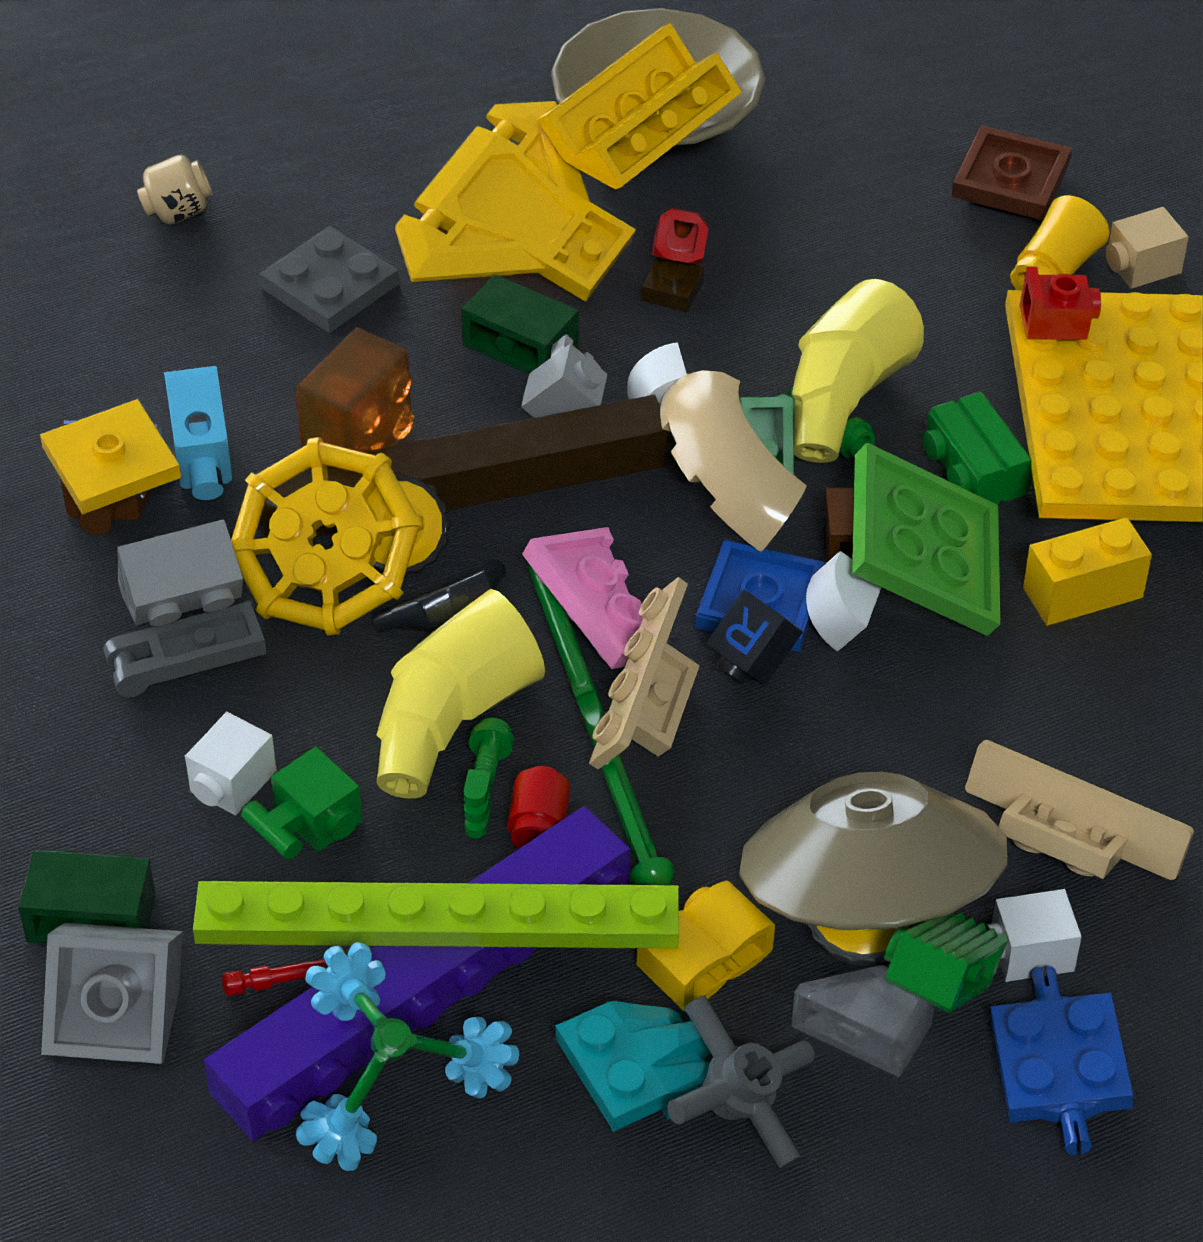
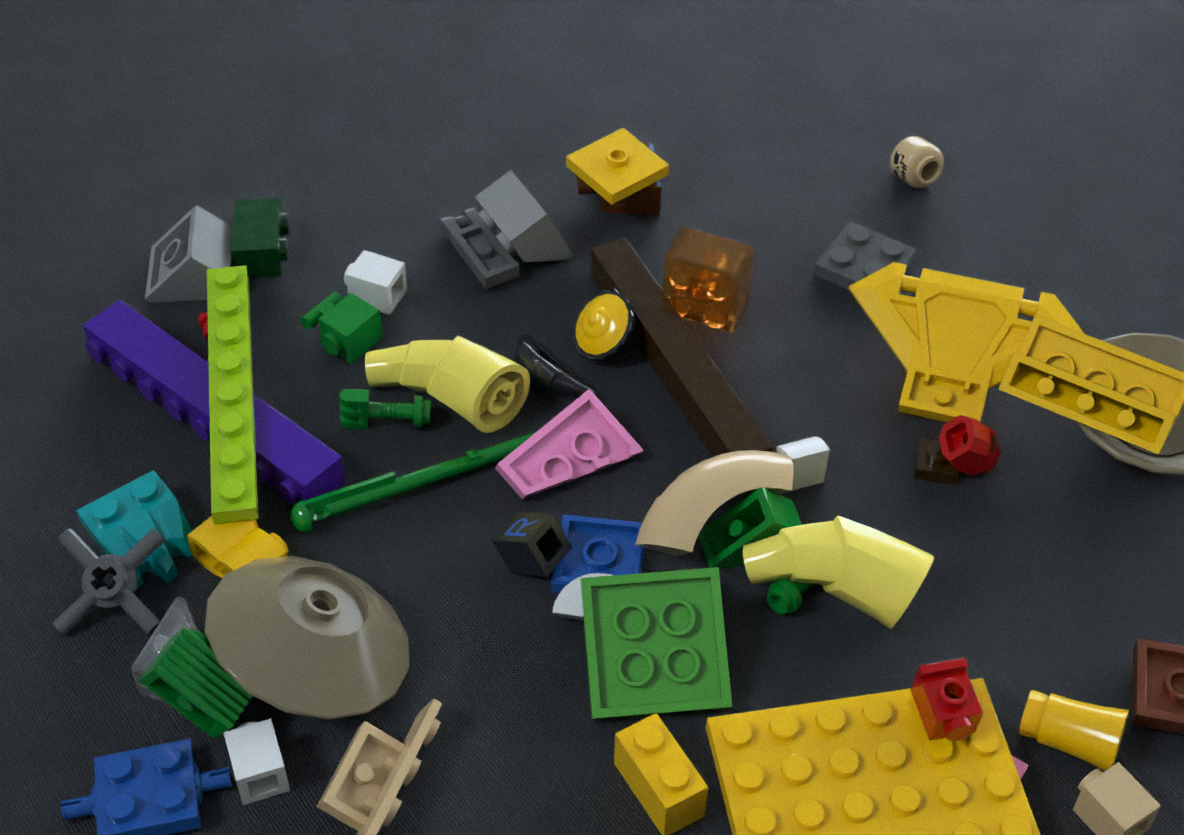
camera: 80 degrees right, 0 degrees up
medium azure torso [164,366,232,500] -> none
yellow plate [231,437,424,636] -> none
medium azure plant [296,943,519,1171] -> none
dark green brick [461,274,579,374] -> none
red brick [507,766,571,849] -> none
light grey brick [521,335,607,418] -> none
tan bracket [589,577,700,769] -> none
green brick [922,392,1032,504] -> none

